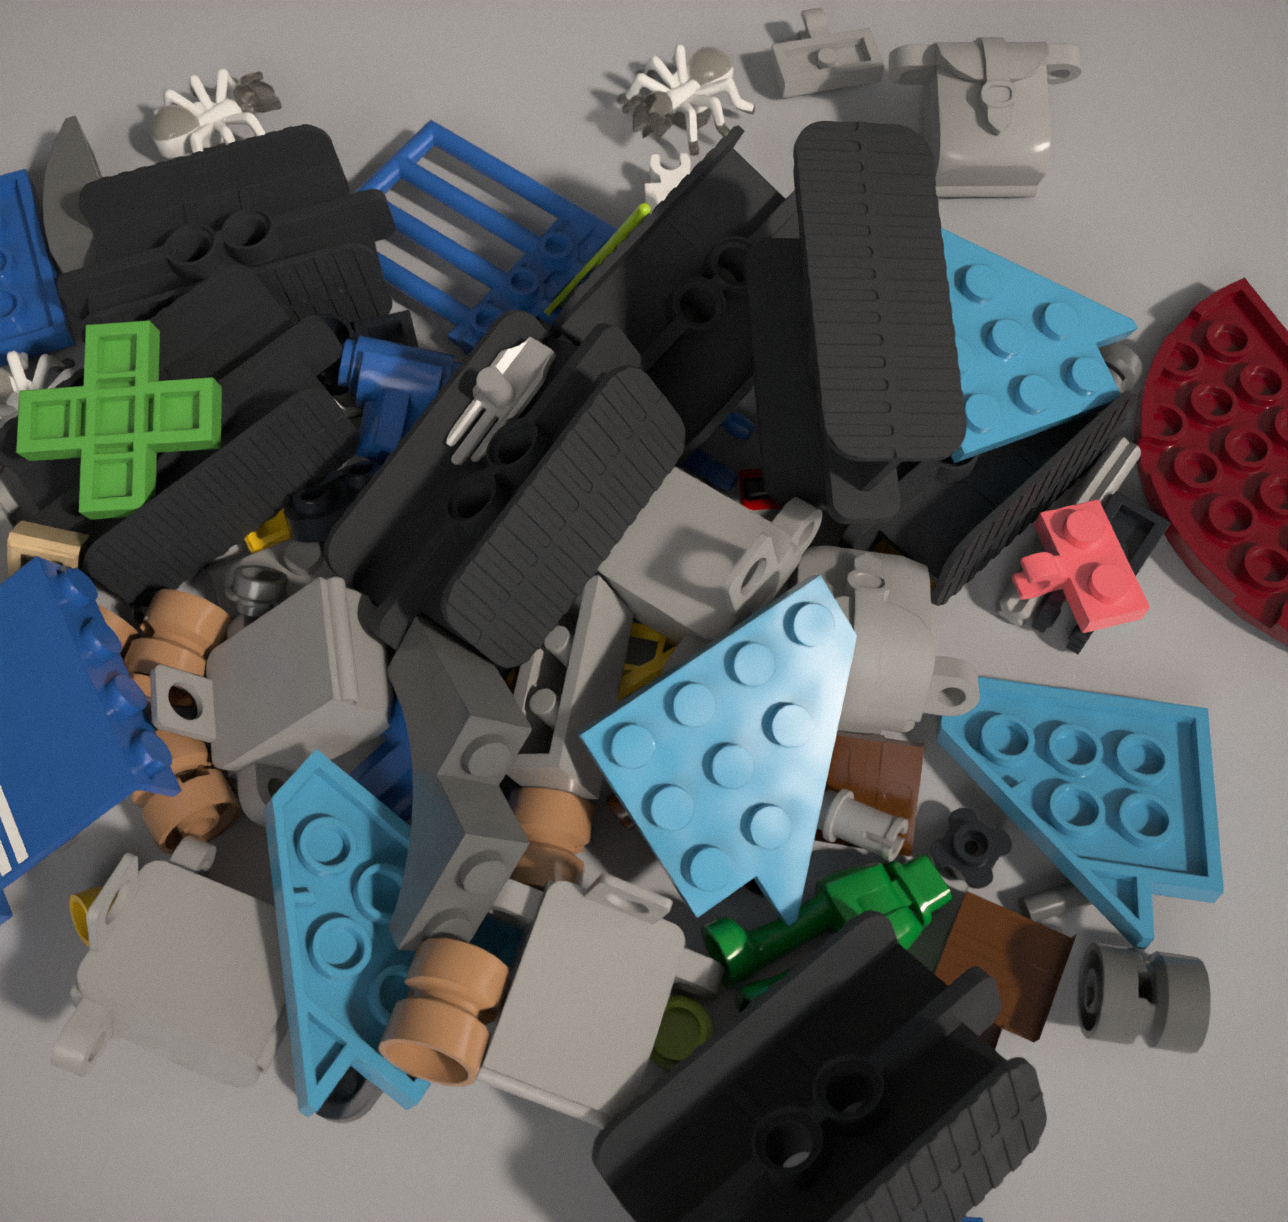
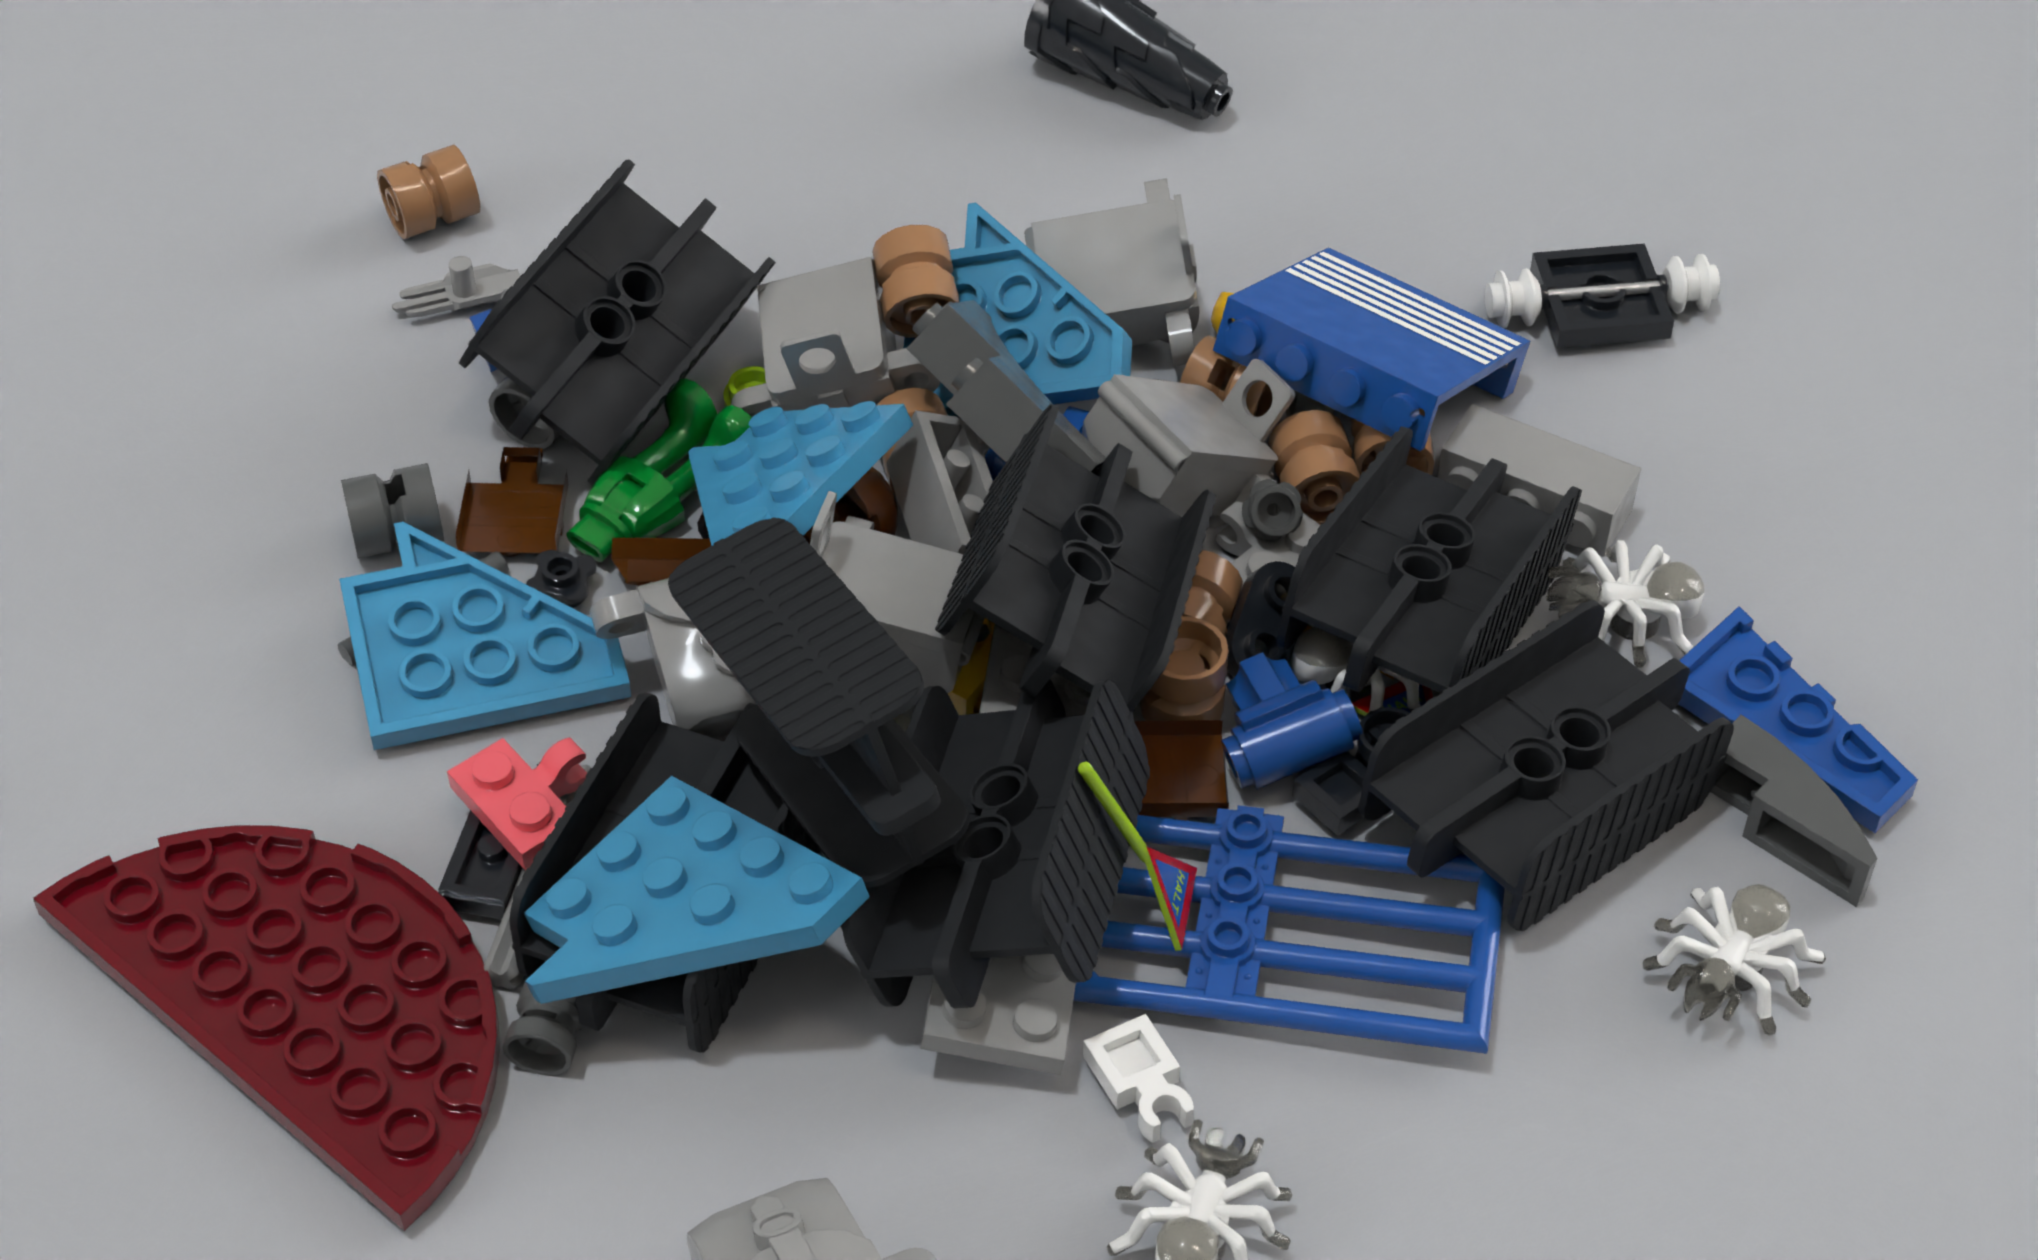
camera: 155 degrees right, 15 degrees down
tan slope [7,520,89,578] -> none
bright green plate [16,321,222,520] -> none
light grey piece [446,337,557,465] -> none
light grey pin [817,789,908,862] -> none

